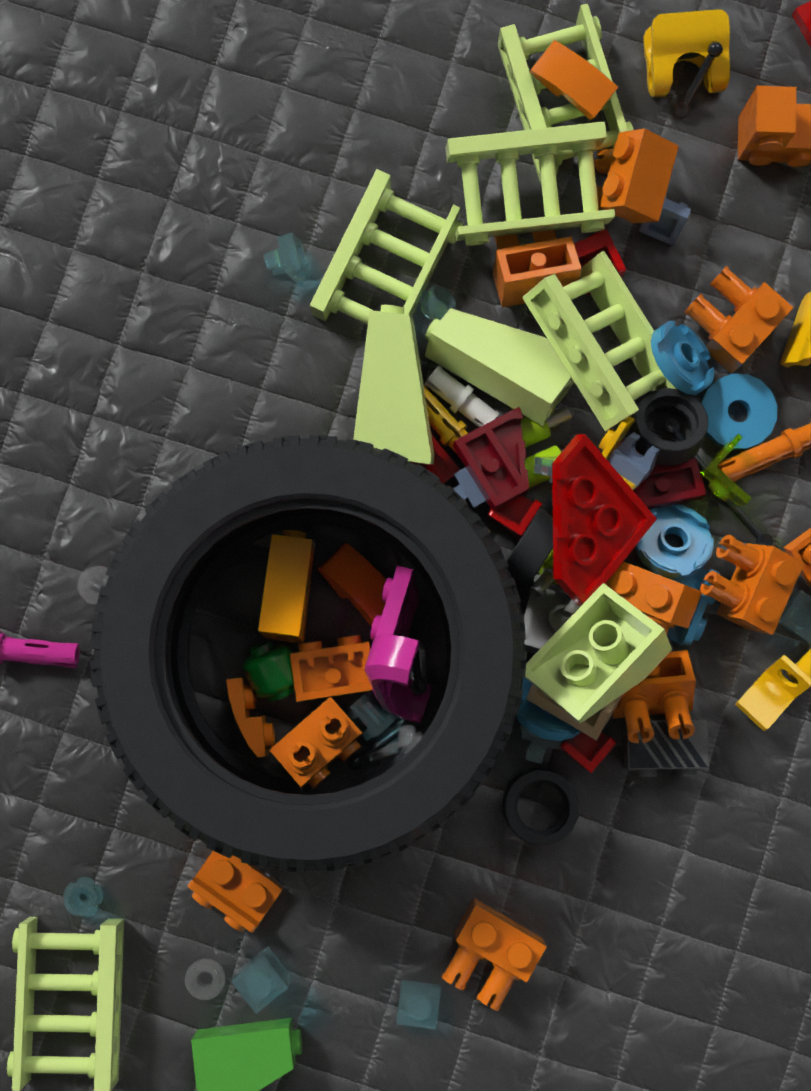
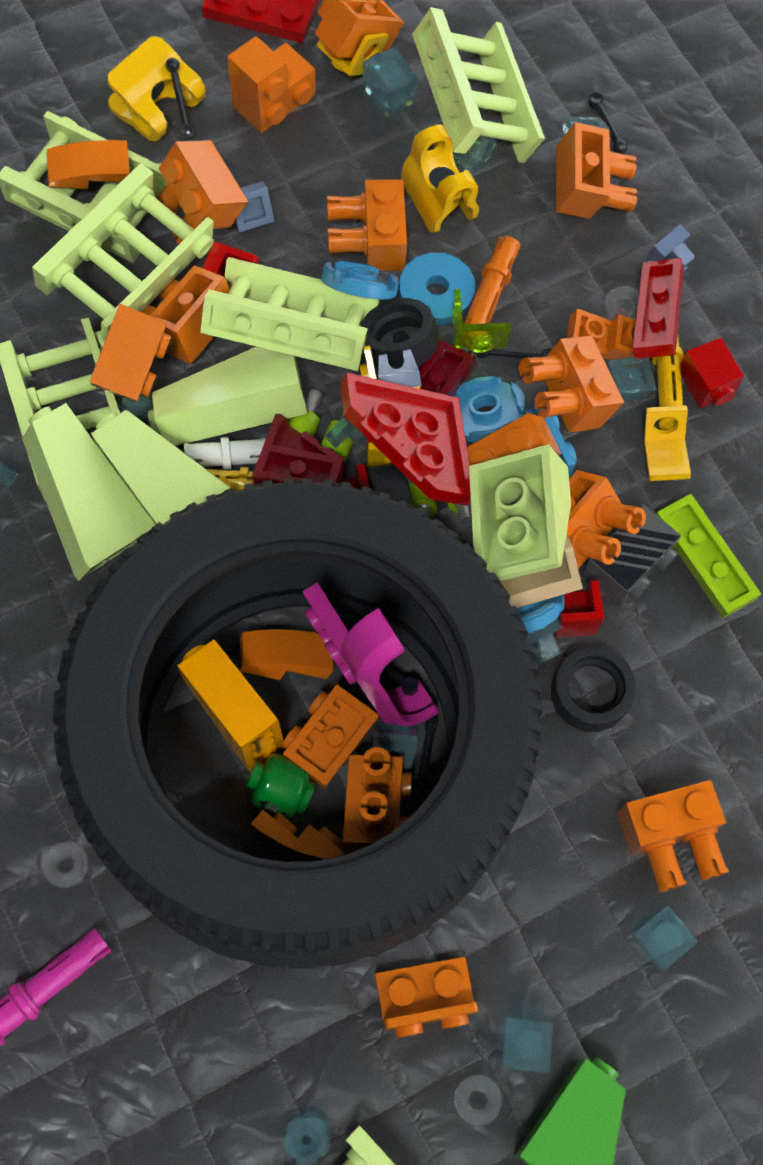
camera: 50 degrees left, 15 degrees down
clear hand [369,725,422,762] -> none
none -> yellowish green slope [22,403,155,581]
none -> orange brick [89,303,171,403]
none -> lime plate [656,494,761,619]

